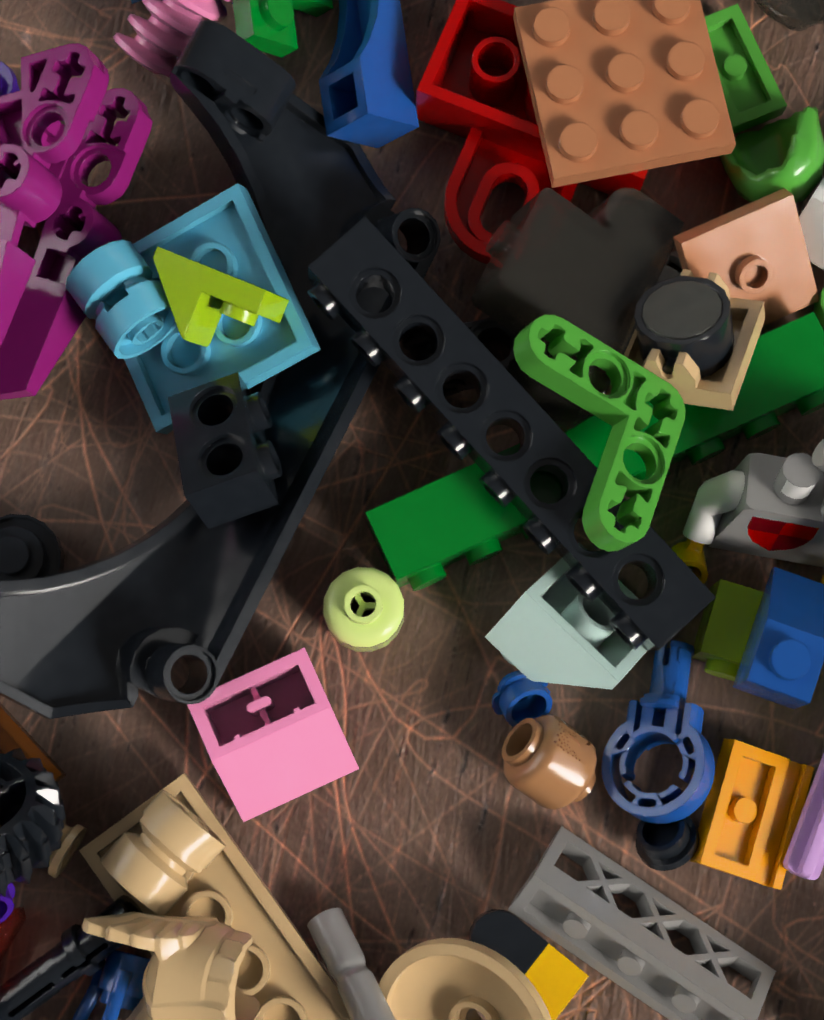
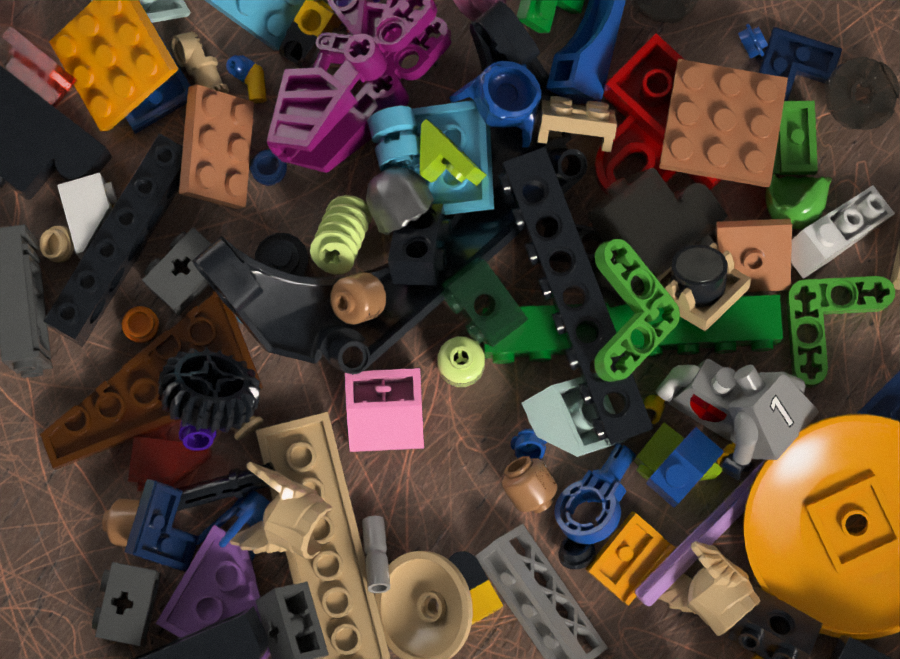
camera: 25 degrees right, 0 degrees up
tan wheel [100,789,226,916] -> none
none -> yellowish green piece [310,195,372,274]
none -> medium nougat head [331,272,386,325]
none -> flat silver hair [366,166,434,235]
none -> clear green brick [442,258,528,347]
none -> blue helmet [449,61,541,147]
none -> tan piece [538,96,617,152]

